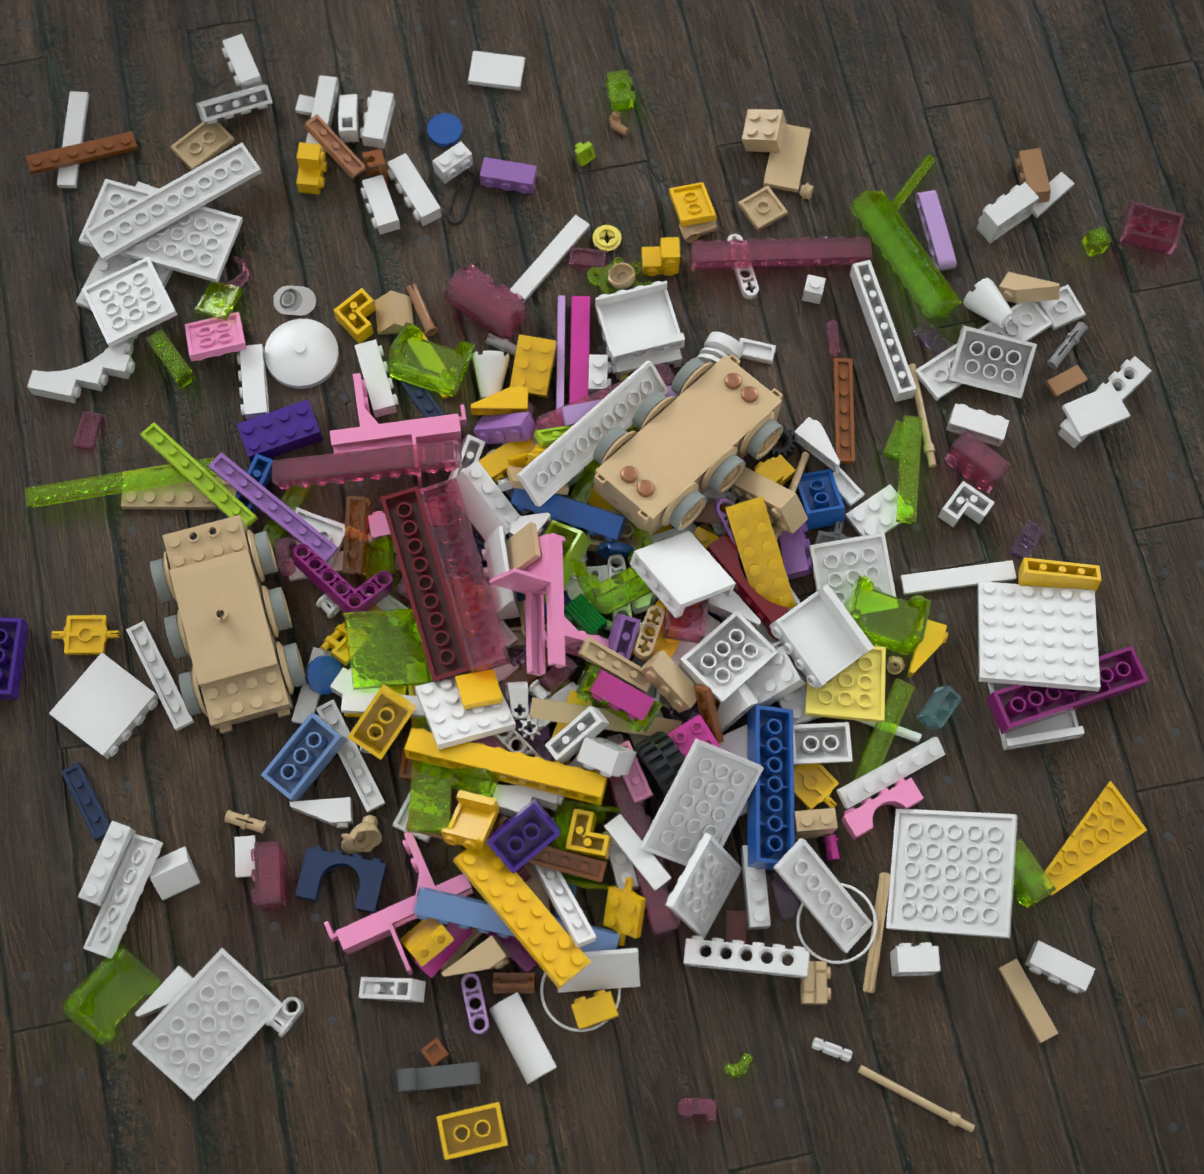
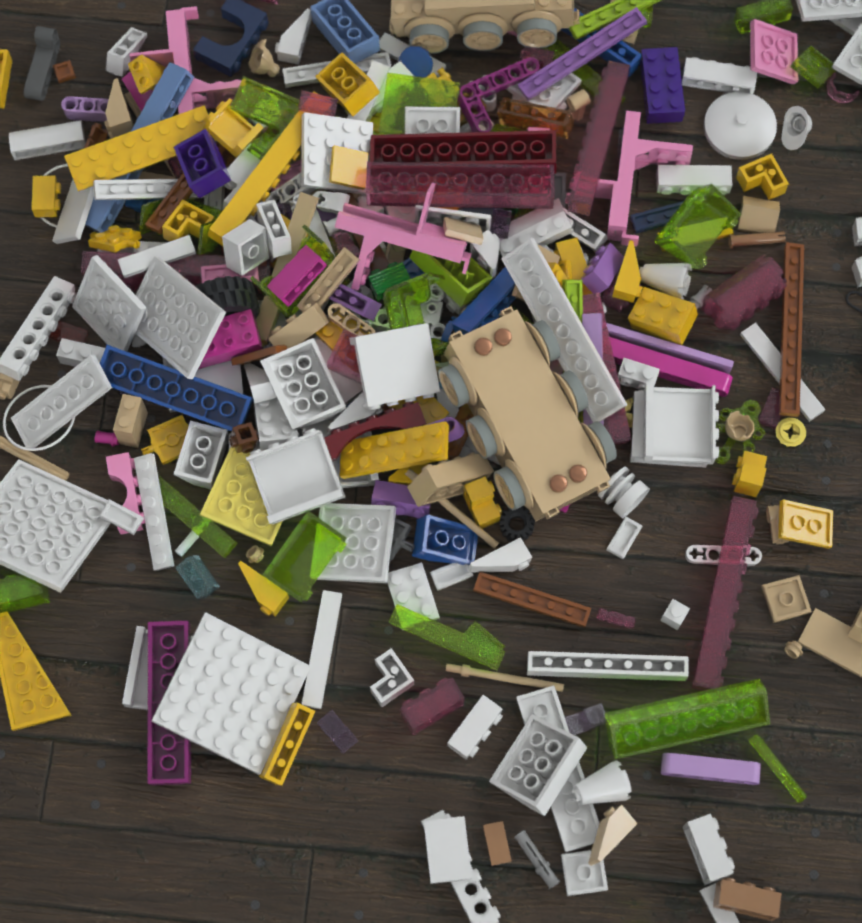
camera: 110 degrees right, 0 degrees up
none -> white tile [99,499,144,535]
none -> reddish brown brick [229,422,259,453]
none -> clear pink tile [298,90,338,117]
none -> white tile [405,107,460,134]
none -> clear purple slope [490,209,512,239]
none -> tan piece [566,89,590,121]
none -> dark orange plate [779,242,804,417]

